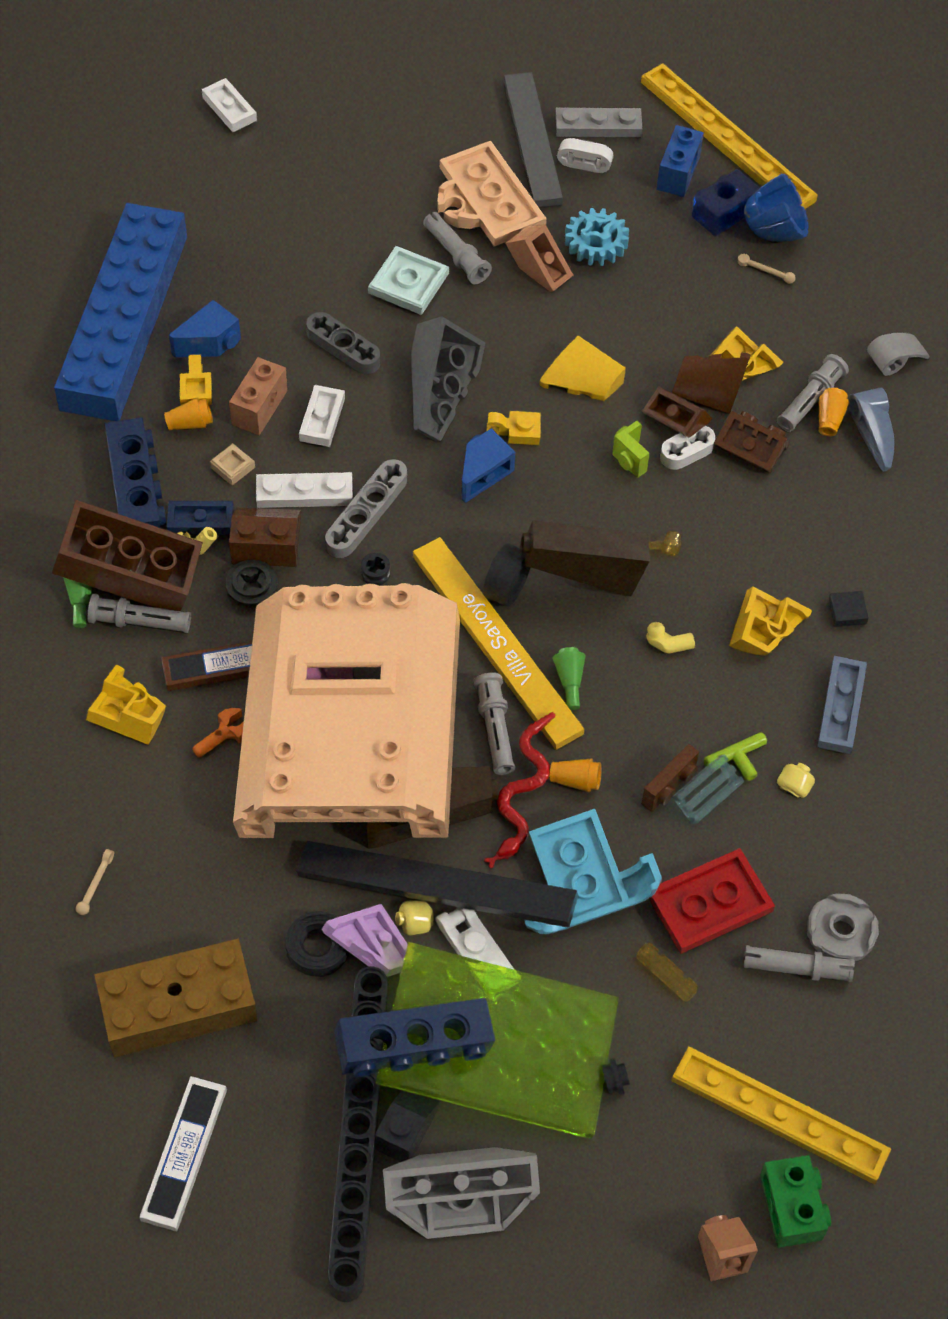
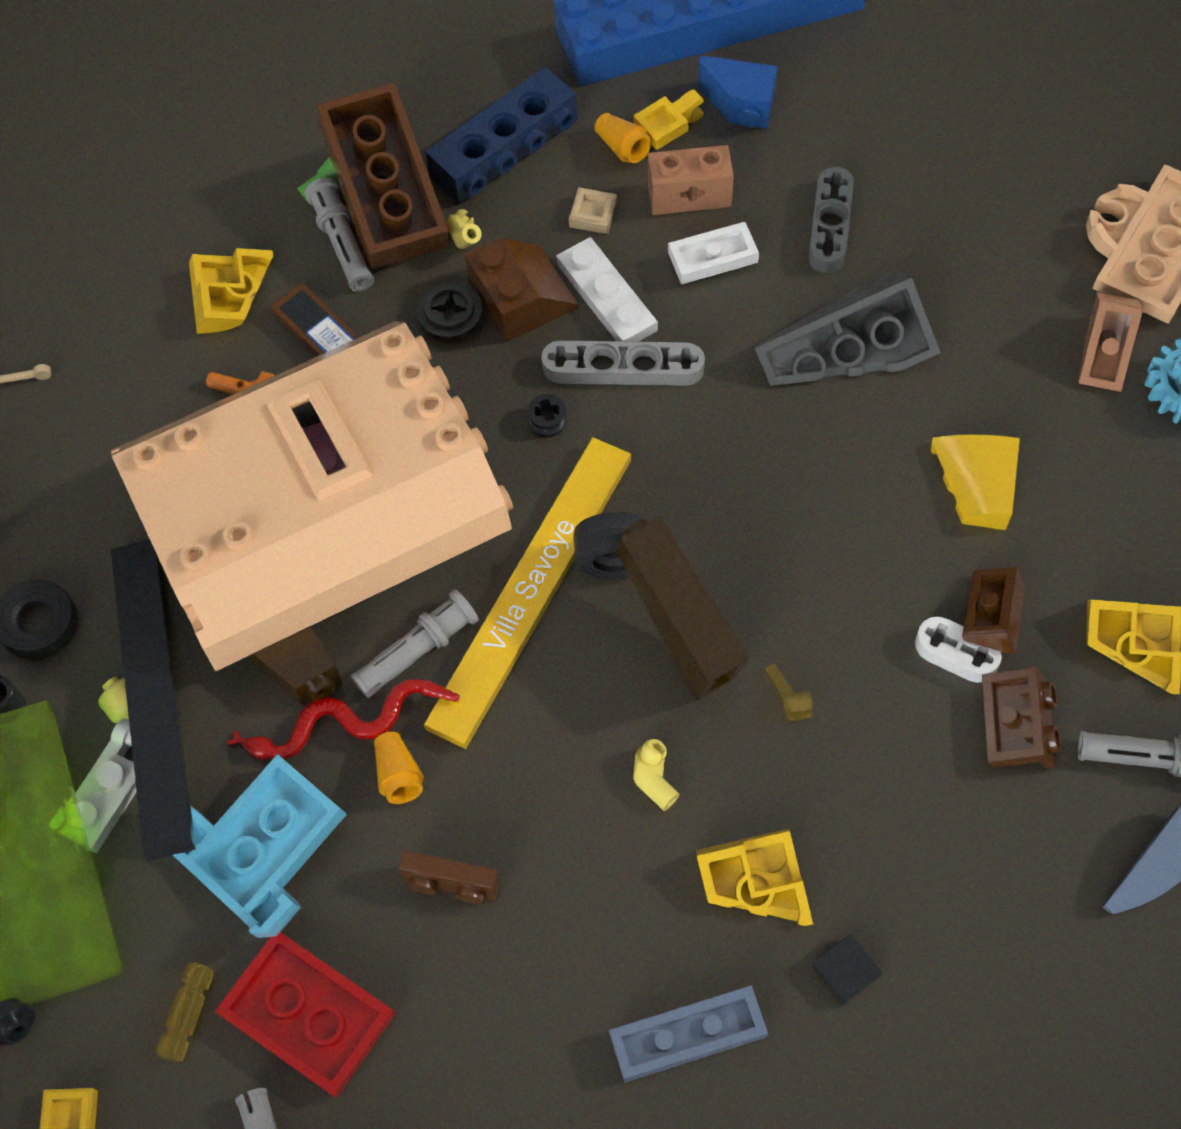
camera: 65 degrees right, 5 degrees up
dark blue plate [167,501,234,535] -> none
lavender wing [322,904,418,977] -> none
light aqua plate [368,246,449,315] -> none
light grey pin [423,212,492,284] -> none
blue slope [462,428,516,503] -> none
yellow plate [486,411,541,445] -> none
bright green cone [552,647,586,710] -> none
lime bracket [612,421,650,478] -> none
reddish brown slope [672,353,751,414] -> none
clear light blue tile [672,754,745,824] -> none
lime piece [703,732,767,781] -> none
light yellow piece [777,763,815,798] -> none
light orange cone [818,388,850,436] -> none

